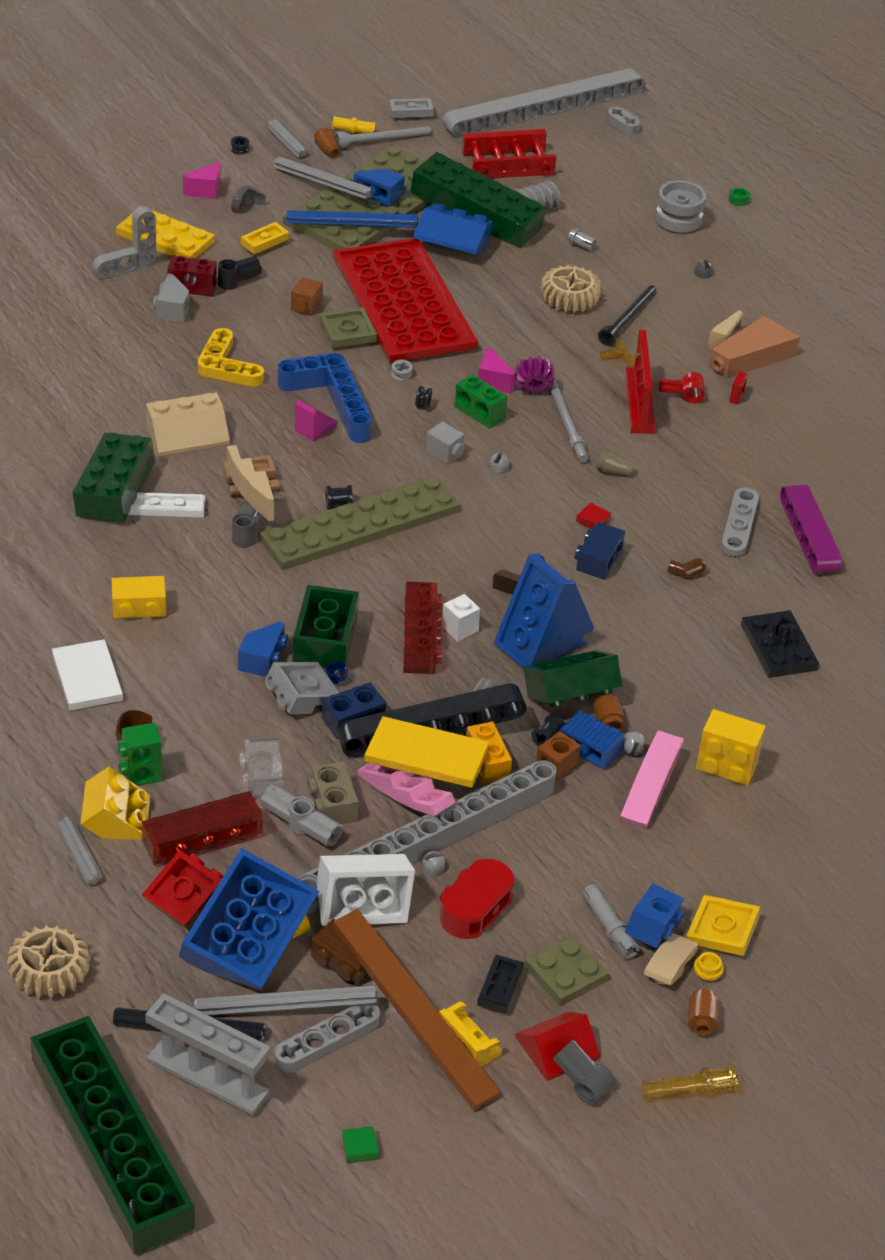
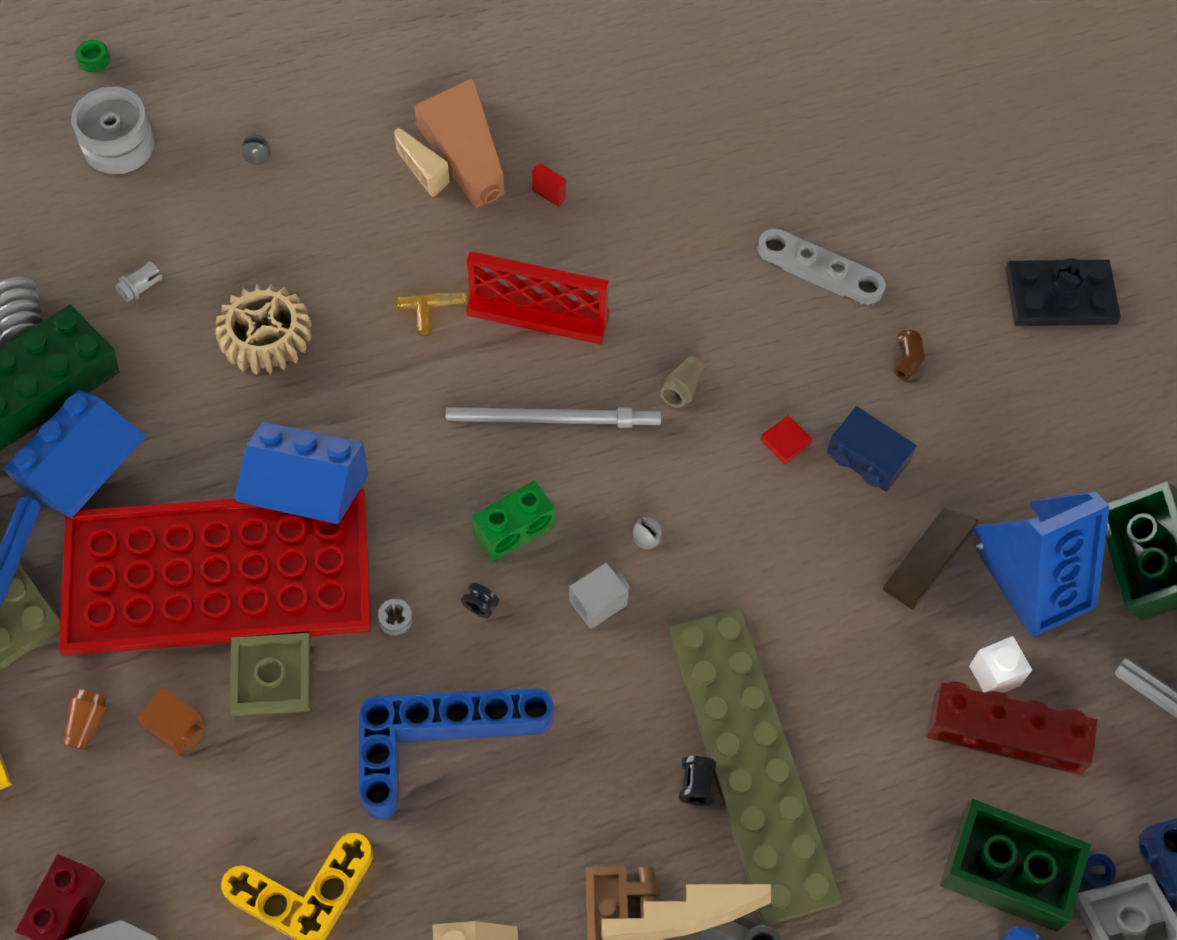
camera: 75 degrees left, 20 degrees up
black piece [217,256,262,290] -> none
dark pink slope [295,400,337,441] -> none
dark pink slope [478,348,516,393] -> none
magenta gear [515,355,555,394] -> none
black piece [598,285,656,346] -> none
red axle [659,372,705,403] -> none
magenta beam [780,484,842,574] -> none
none -> dark orange cone [62,689,108,750]
none -> blue slope [235,422,368,524]

